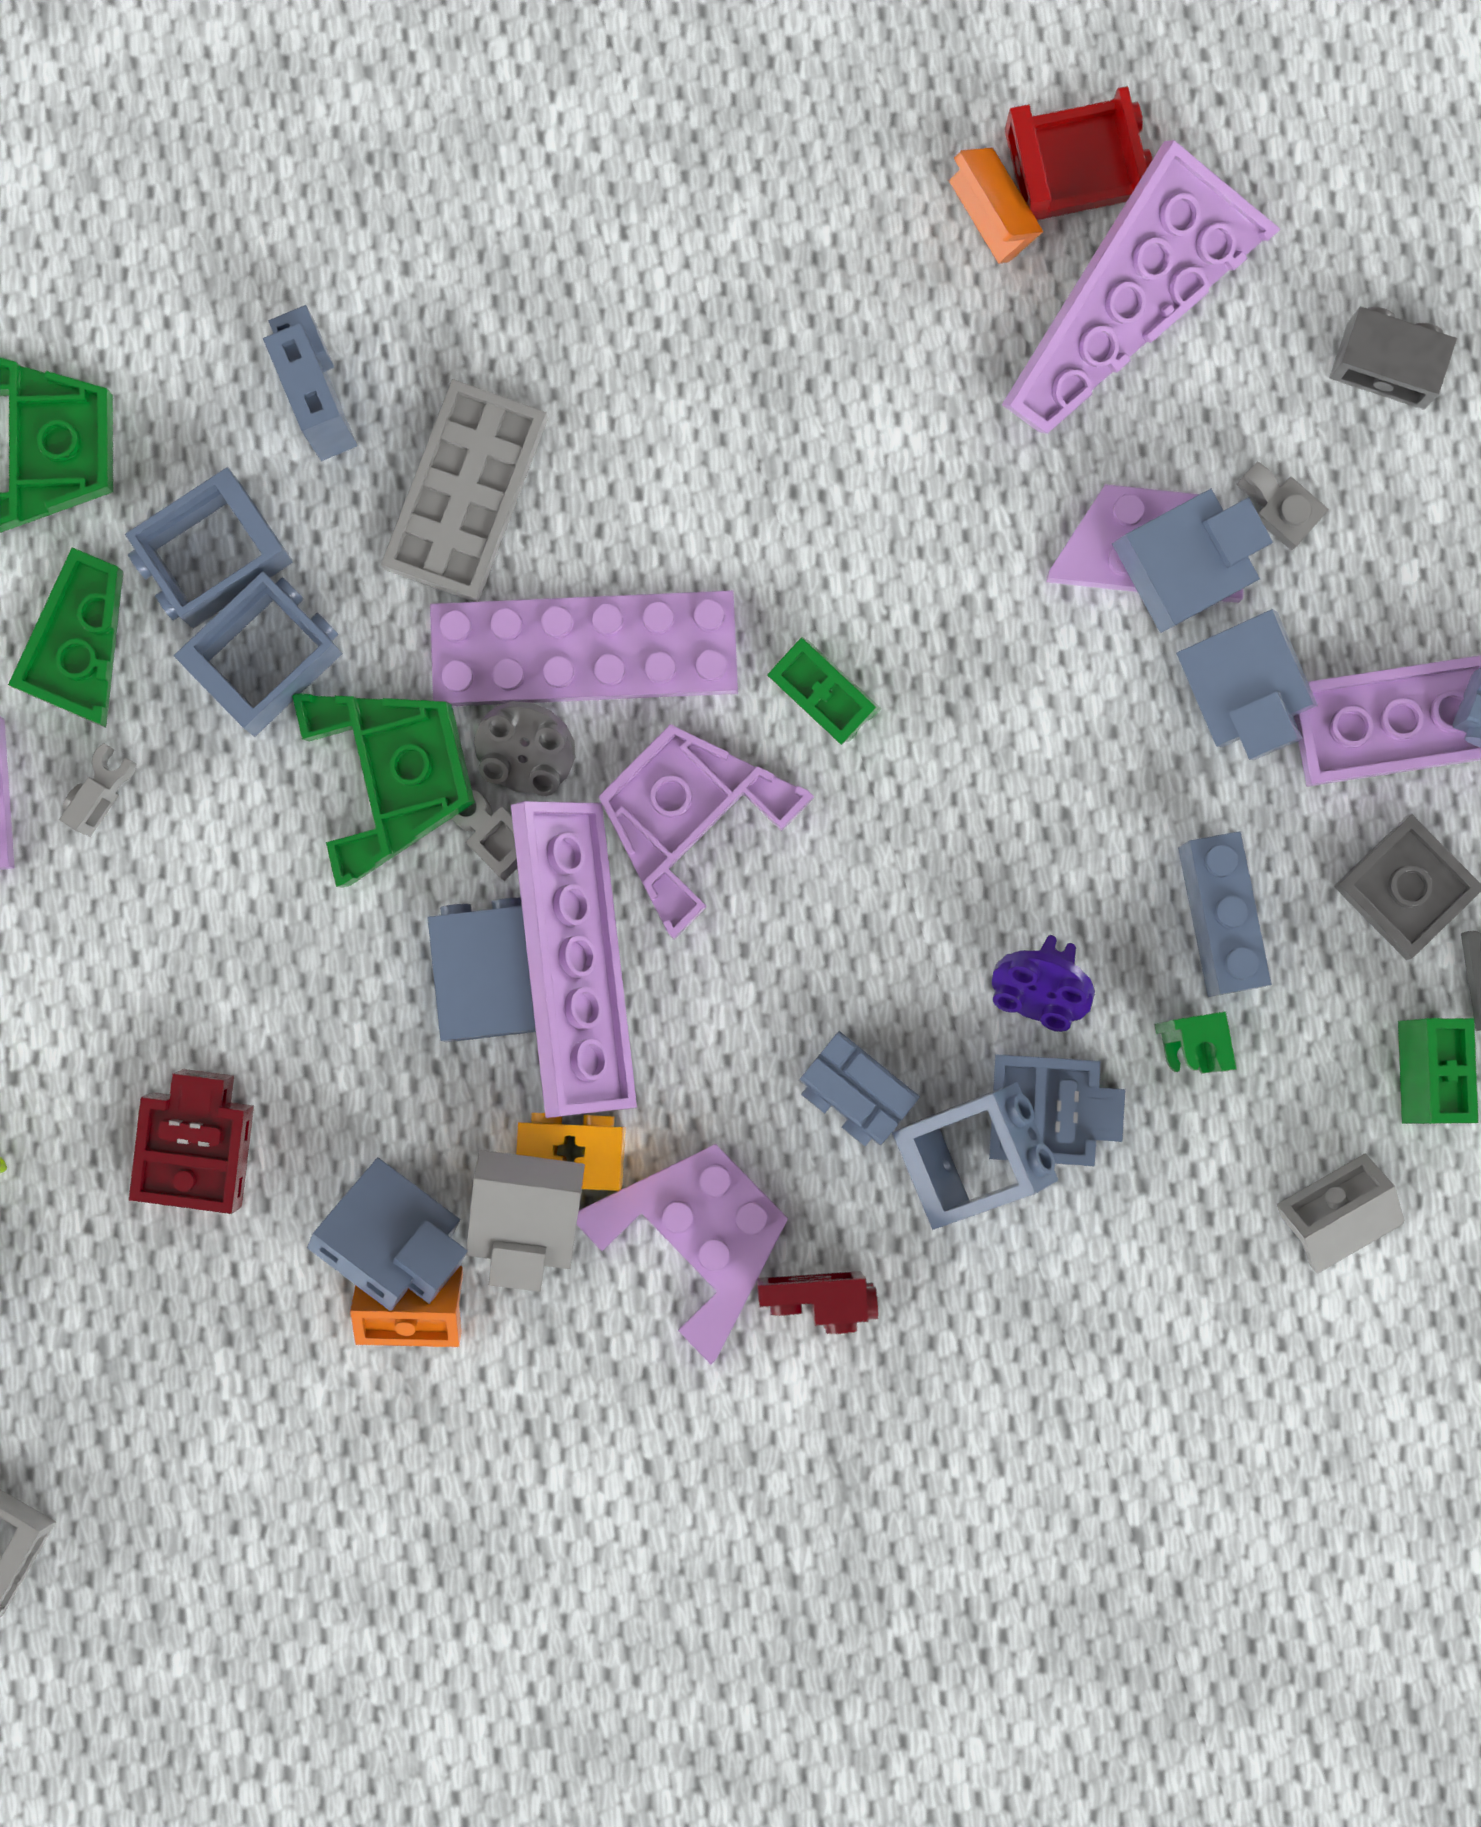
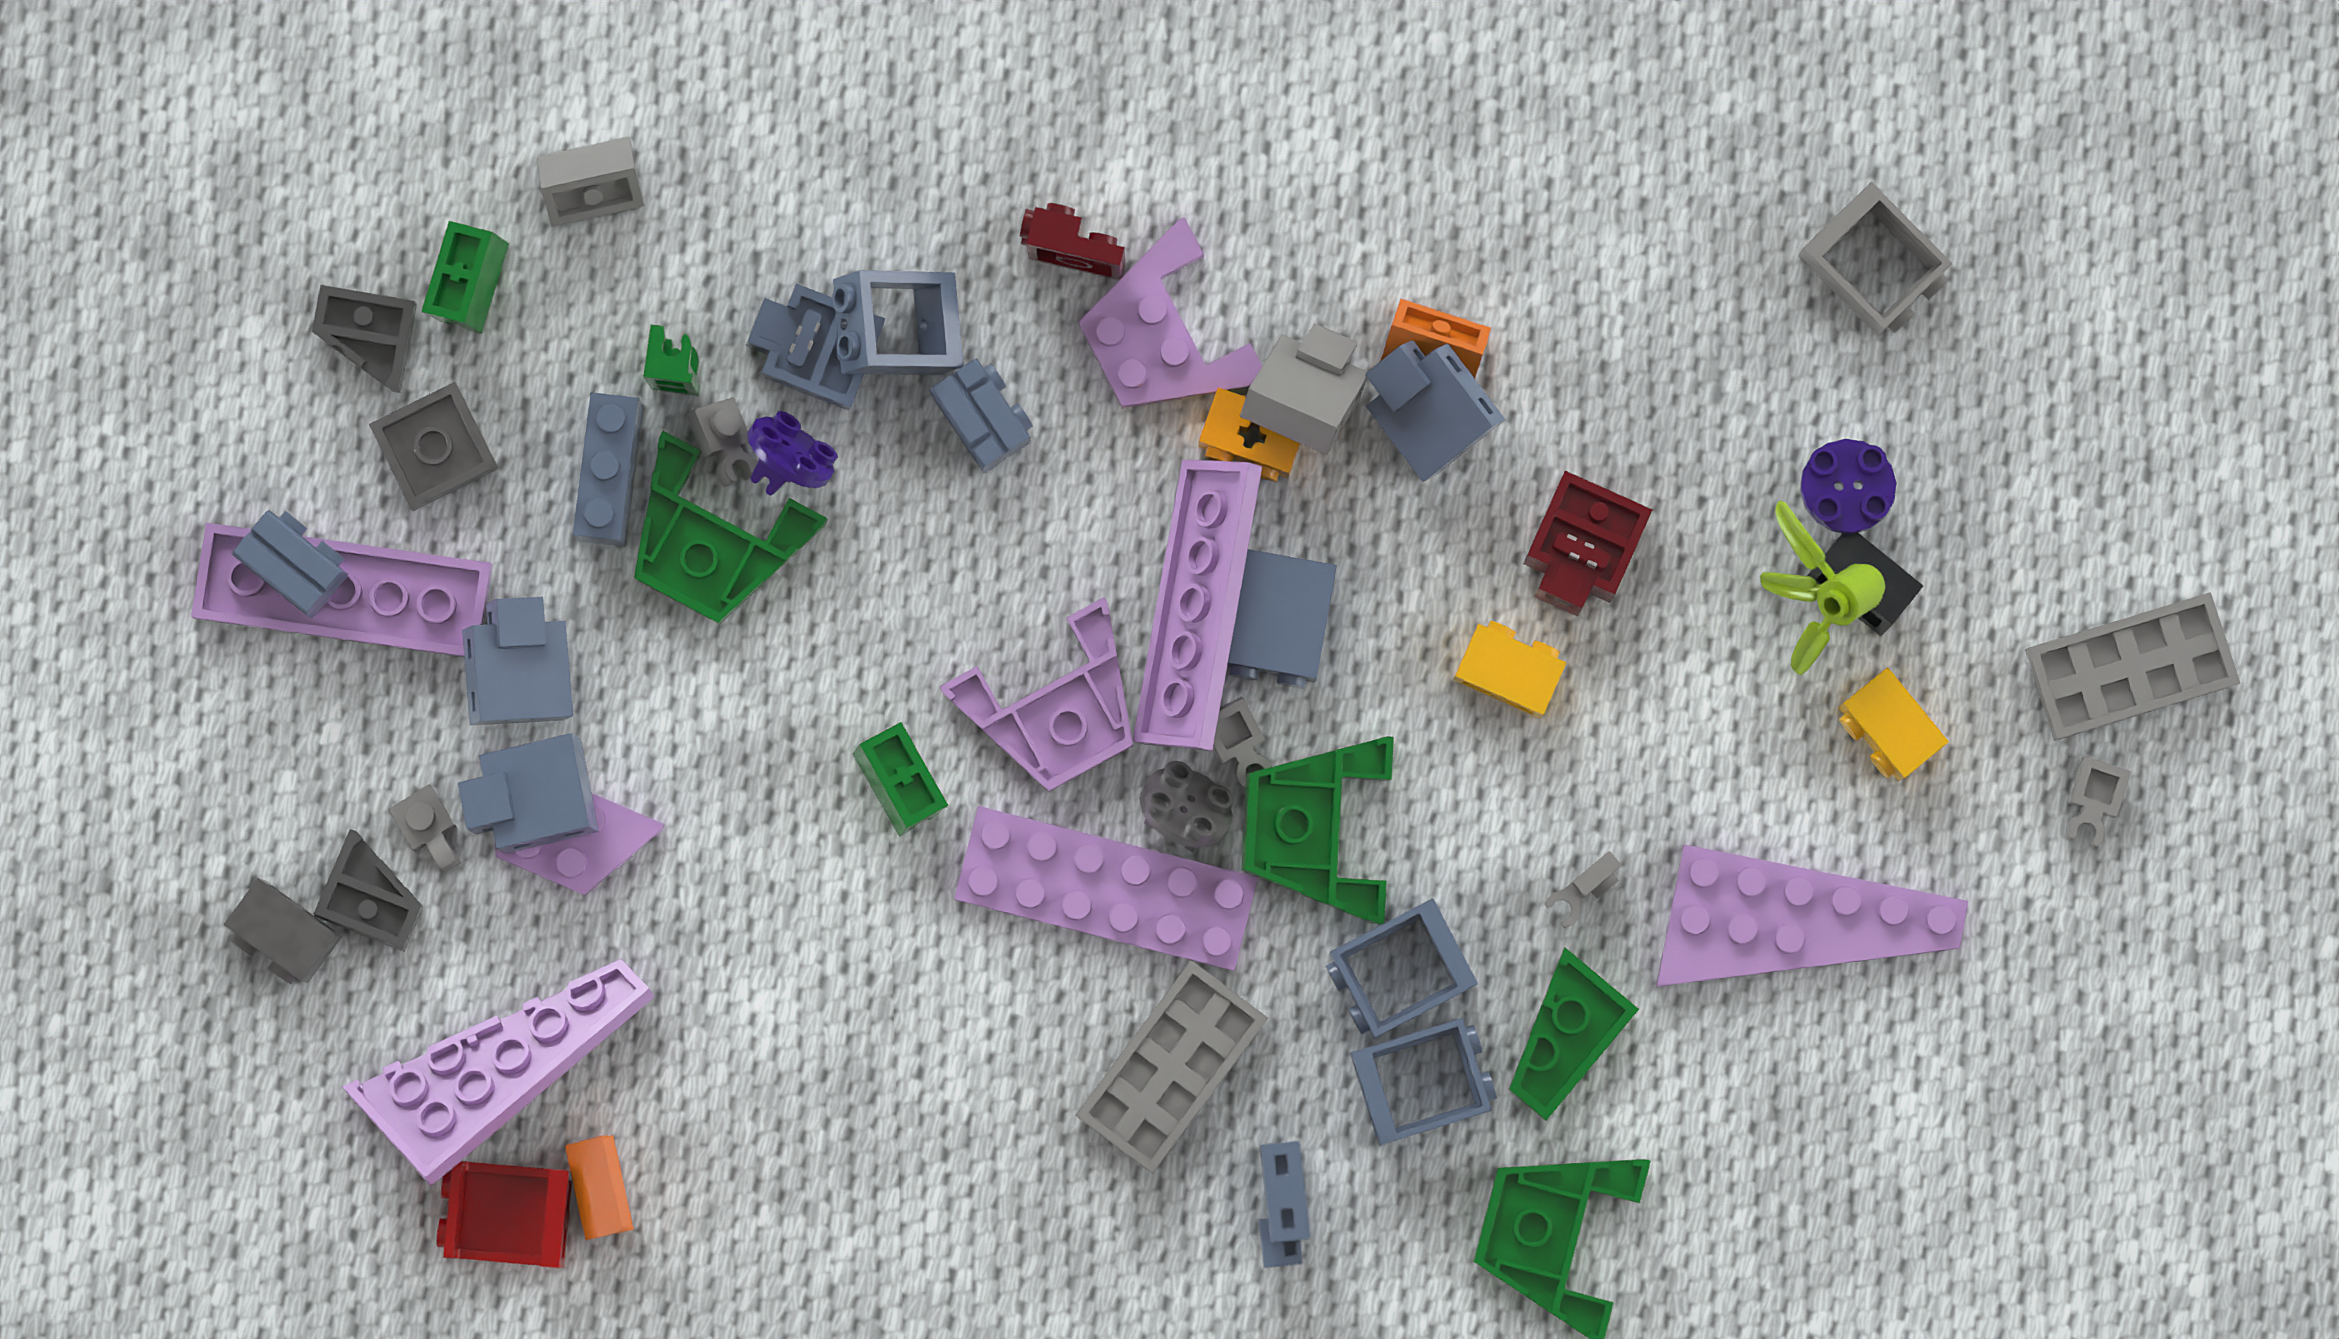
camera: 165 degrees left, 0 degrees up
none -> dark grey wing [313,829,423,952]
none -> green wing [634,431,828,625]
none -> light grey plate [686,397,756,487]
none -> yellow brick [1453,621,1567,719]

